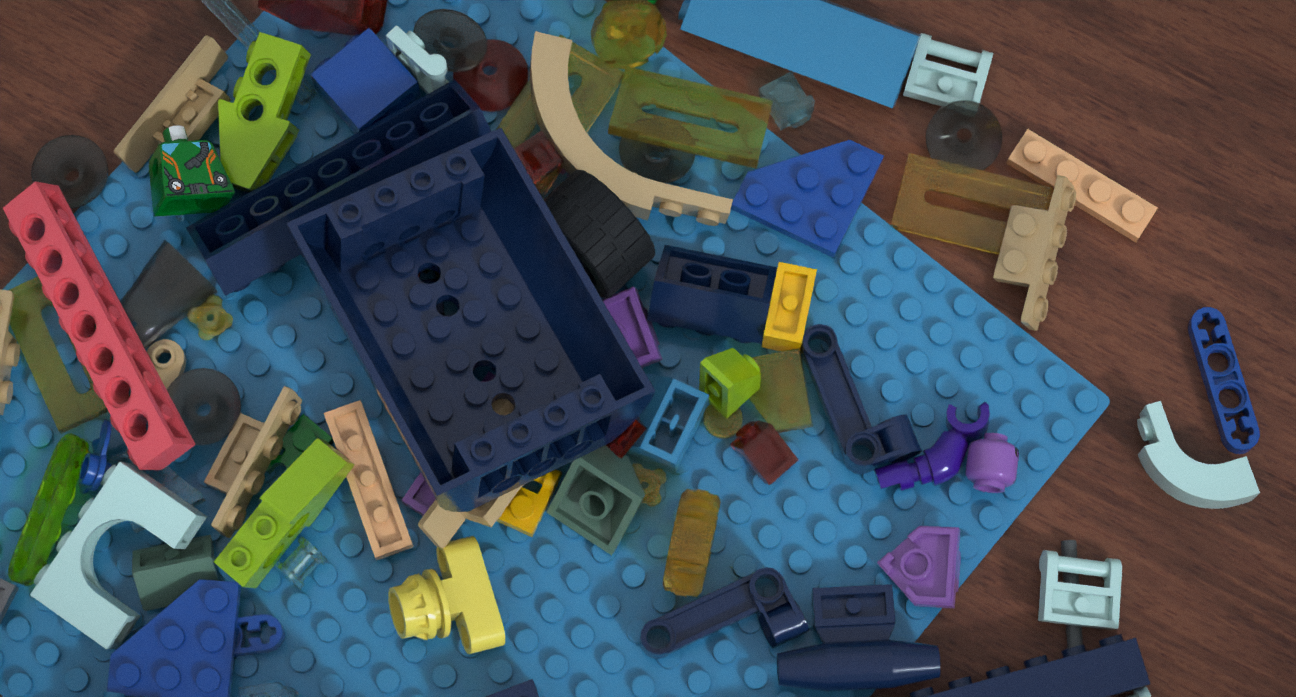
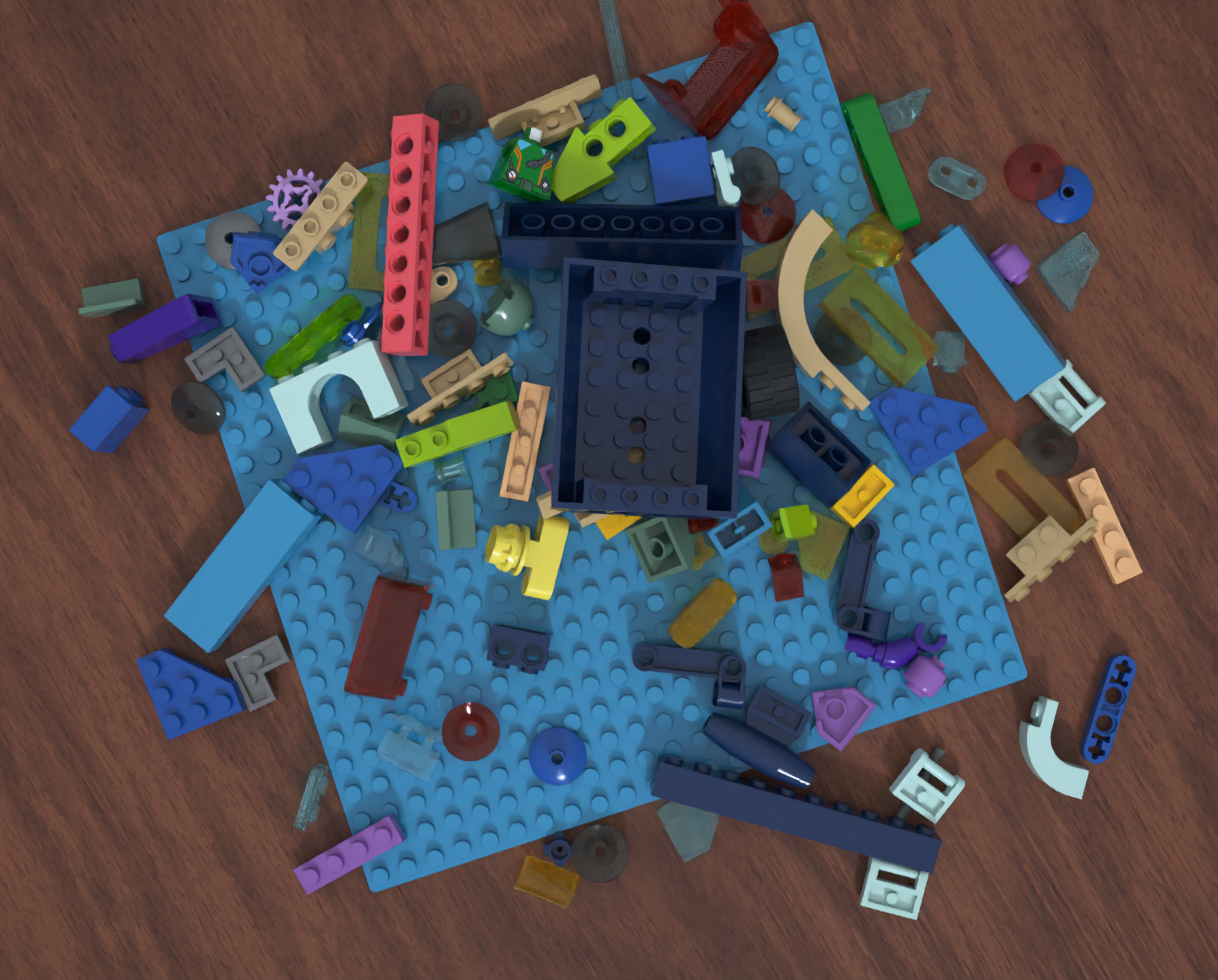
camera: 30 degrees right, 15 degrees up
none -> sand green panel [435,489,477,550]
none -> sand green cylinder [479,276,534,336]

